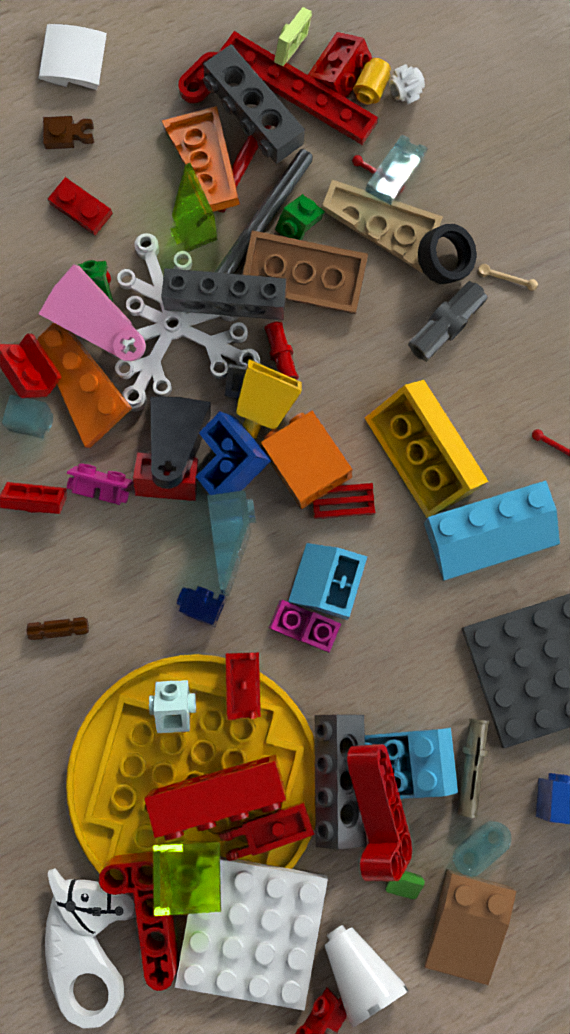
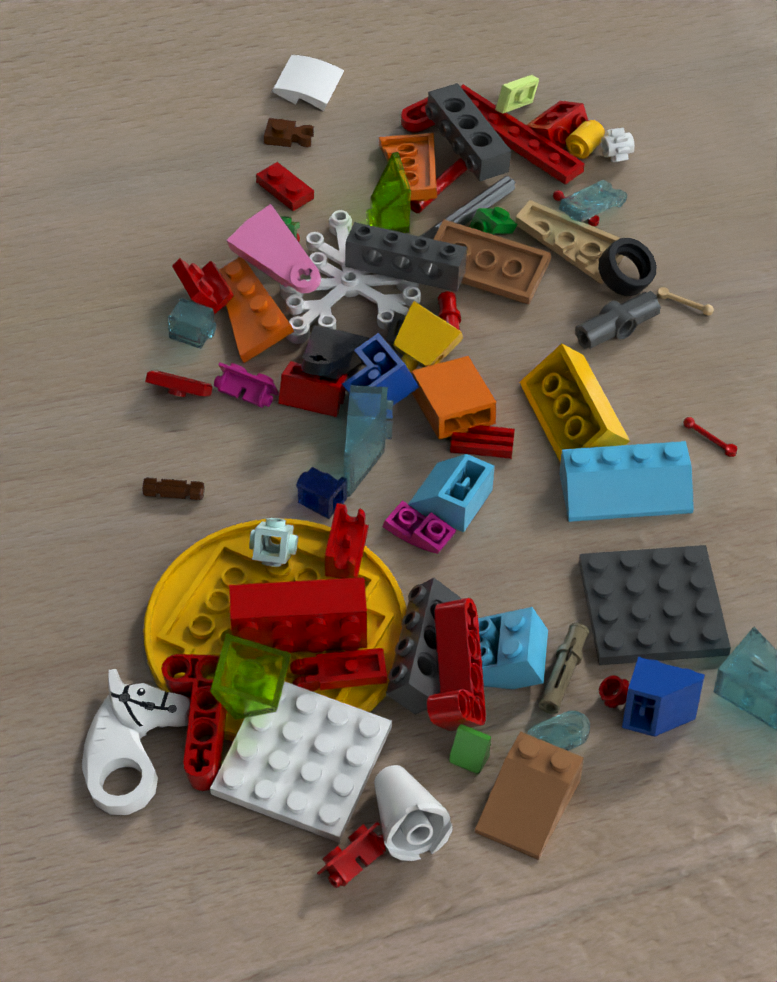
camera: 10 degrees right, 30 degrees down
none -> red plate [599,675,630,708]

